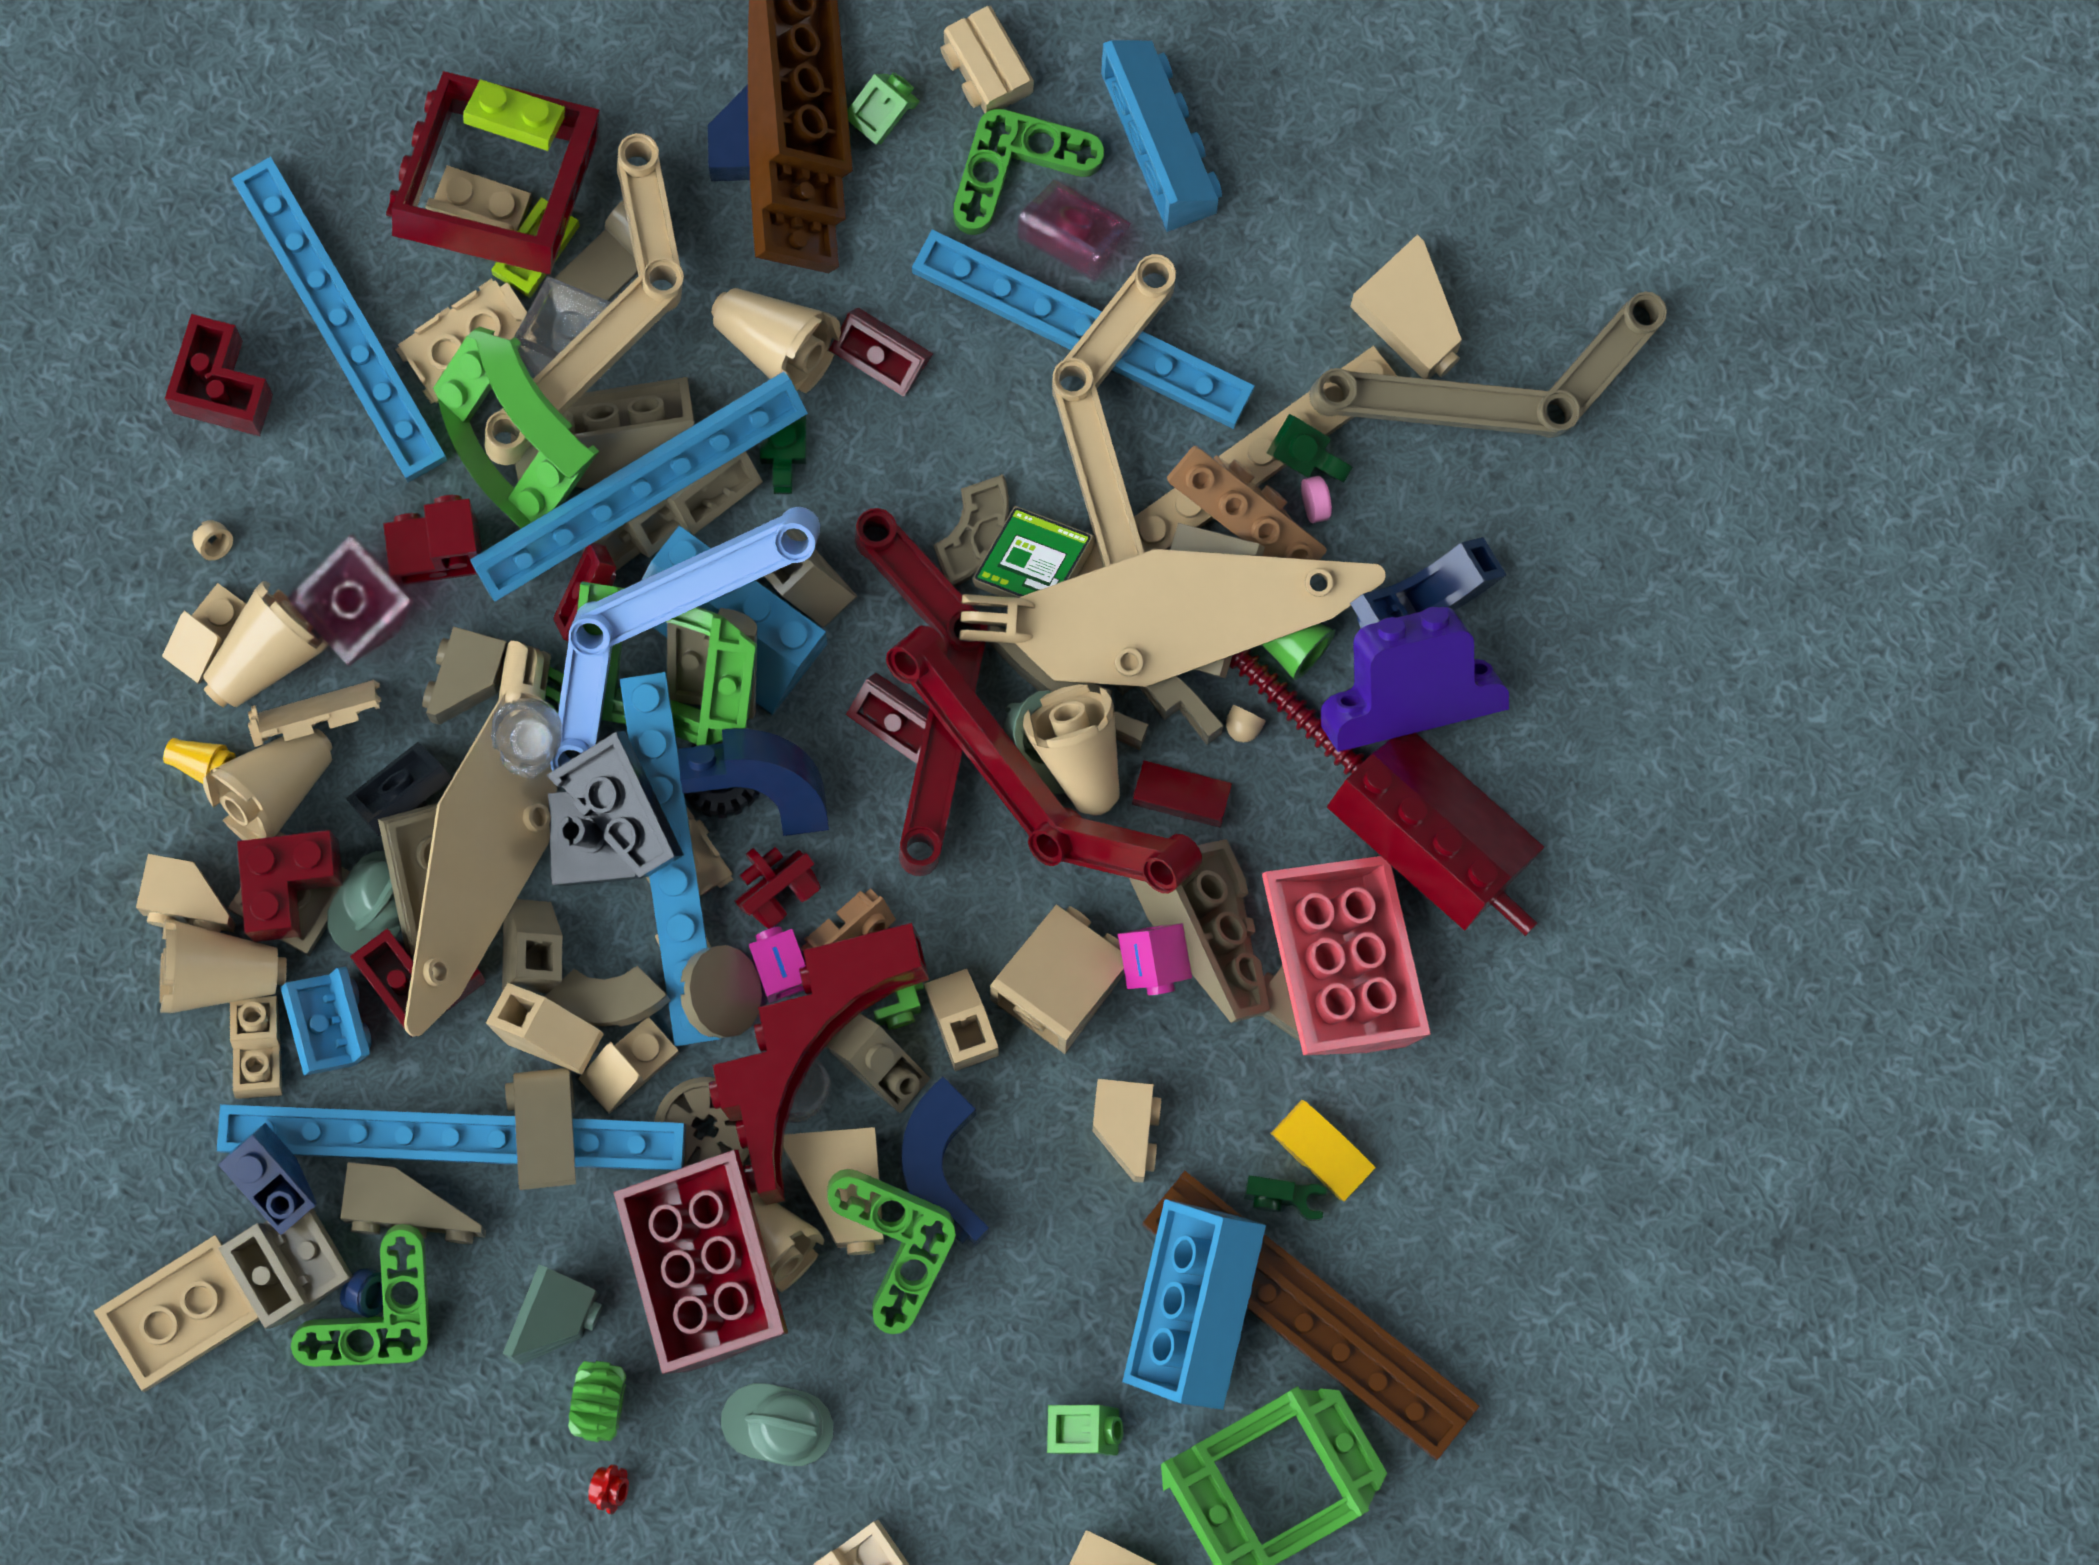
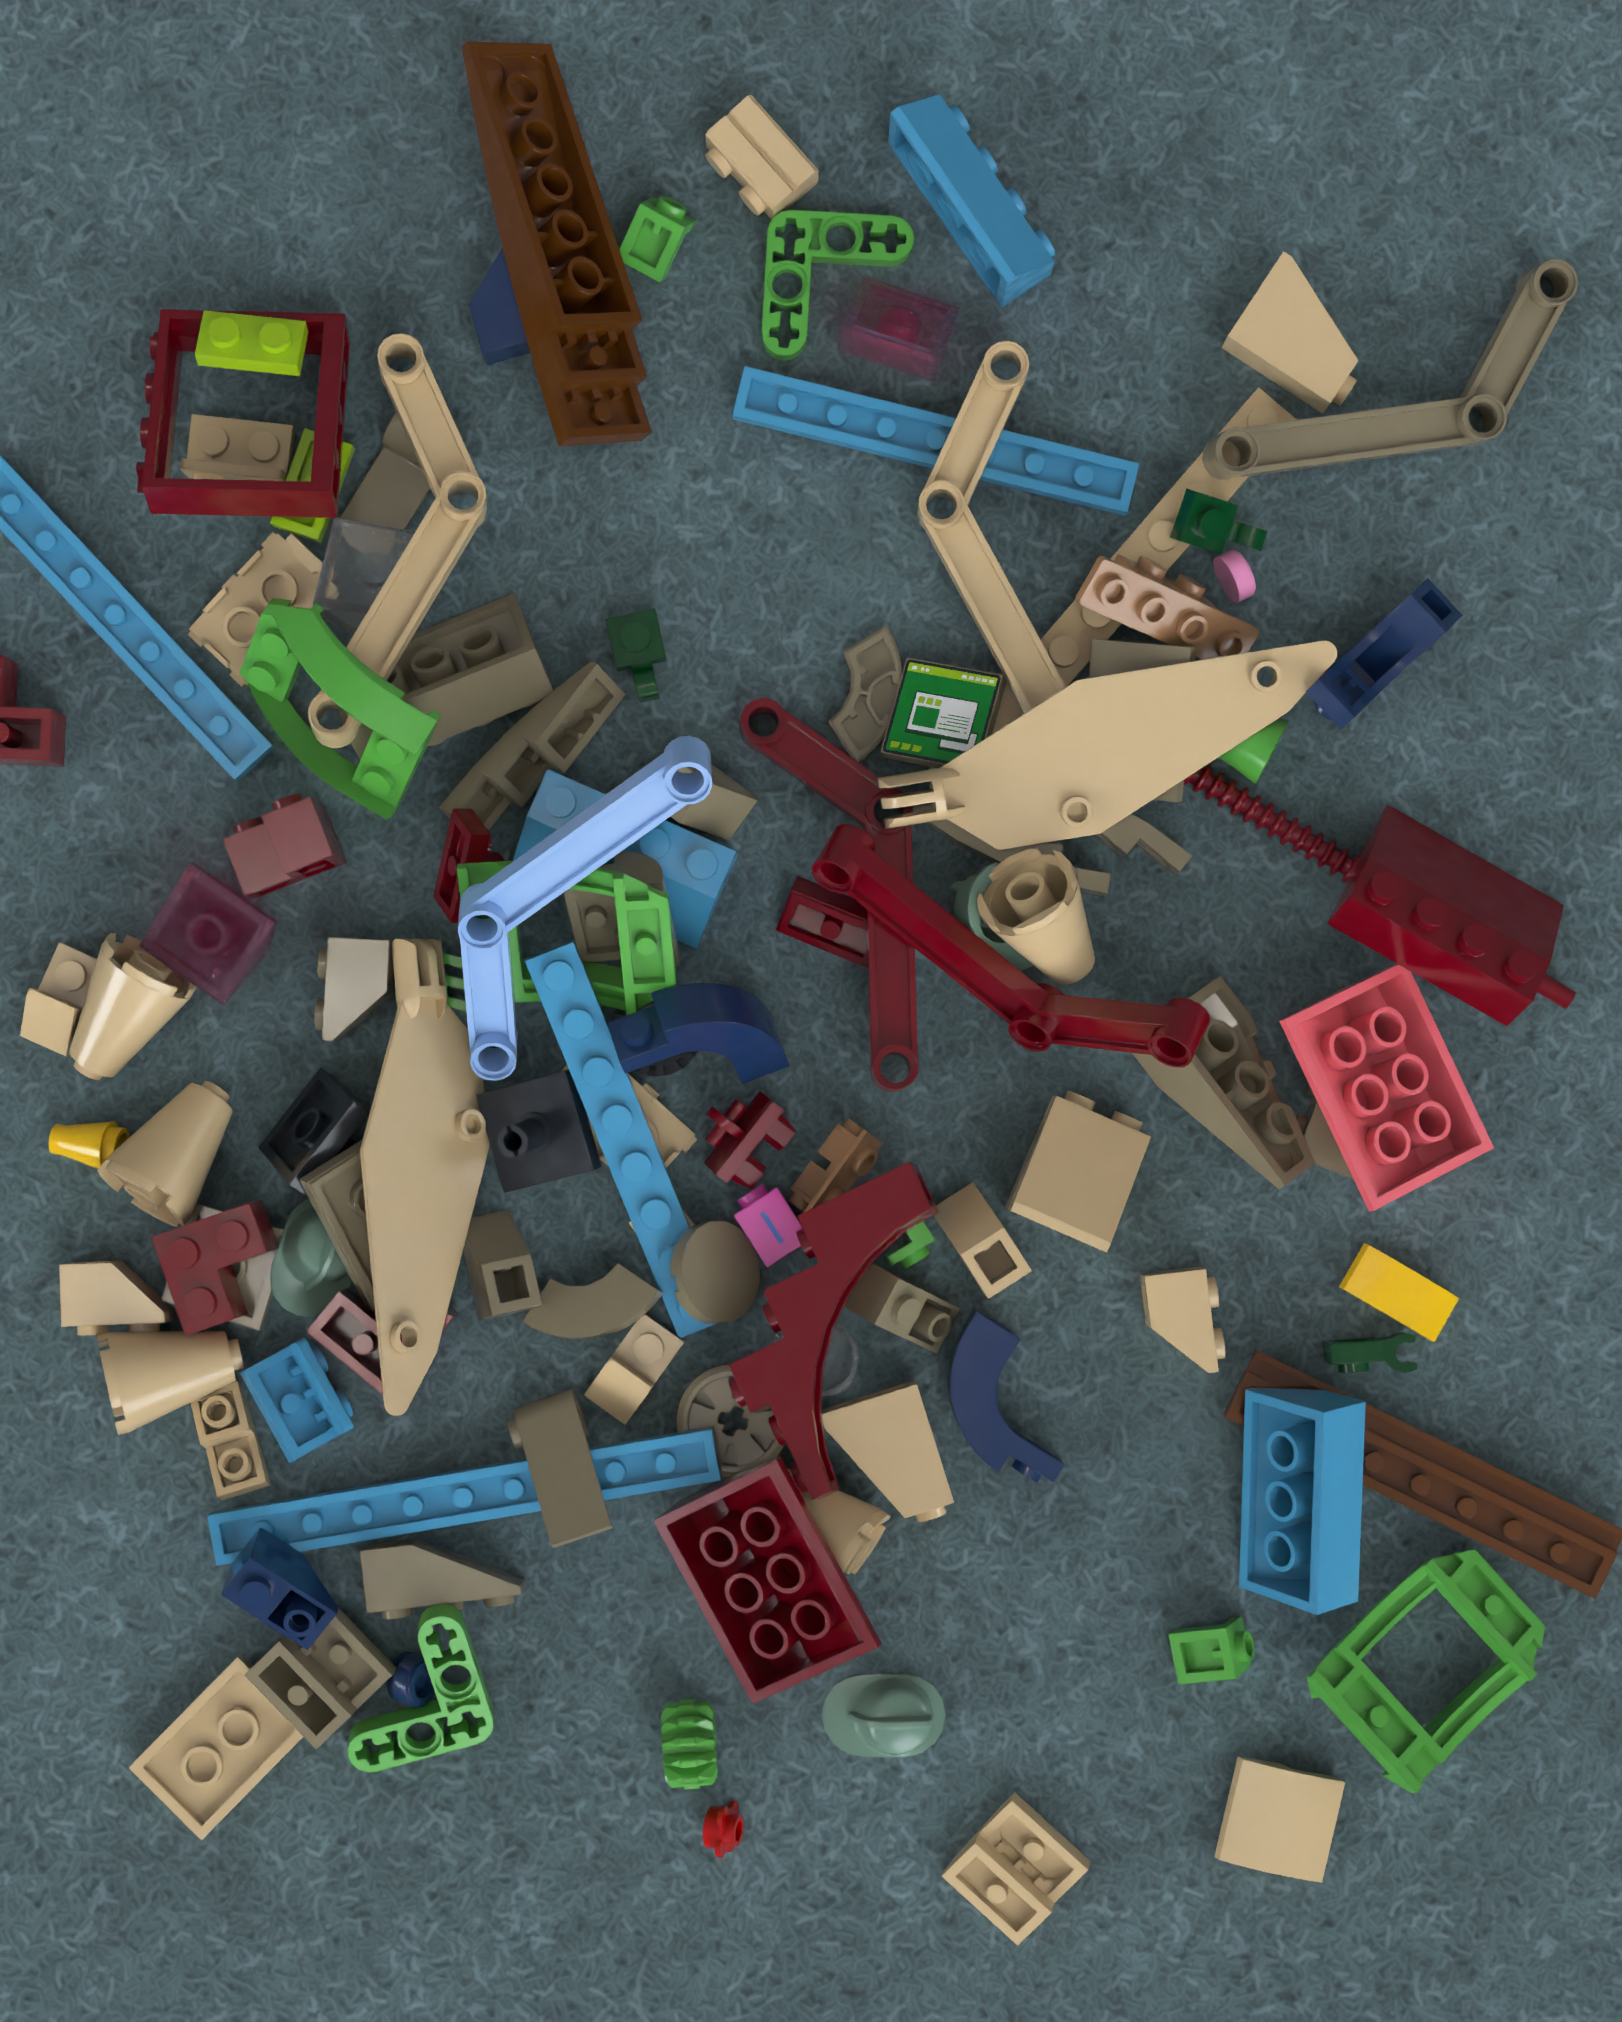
camera: 10 degrees left, 10 degrees up
tan hinge [192,520,233,561] -> none
tan piece [248,680,382,747] -> none
dark azure plate [470,372,808,602] -> none
tan slope [486,983,604,1074] -> none
clear hair [491,698,563,779] -> none
sand green slope [503,1265,603,1365] -> none
wing [547,731,684,878] -> none
tan cone [711,288,841,393] -> none
bright green beam [827,1169,956,1334] -> none
dark red slope [829,308,933,397] -> none
dark pink brick [1118,923,1192,995] -> none
dark red slope [1132,760,1232,828] -> none
tan hinge [1226,705,1266,743] -> none
dark purple brick [1321,607,1509,752] -> none

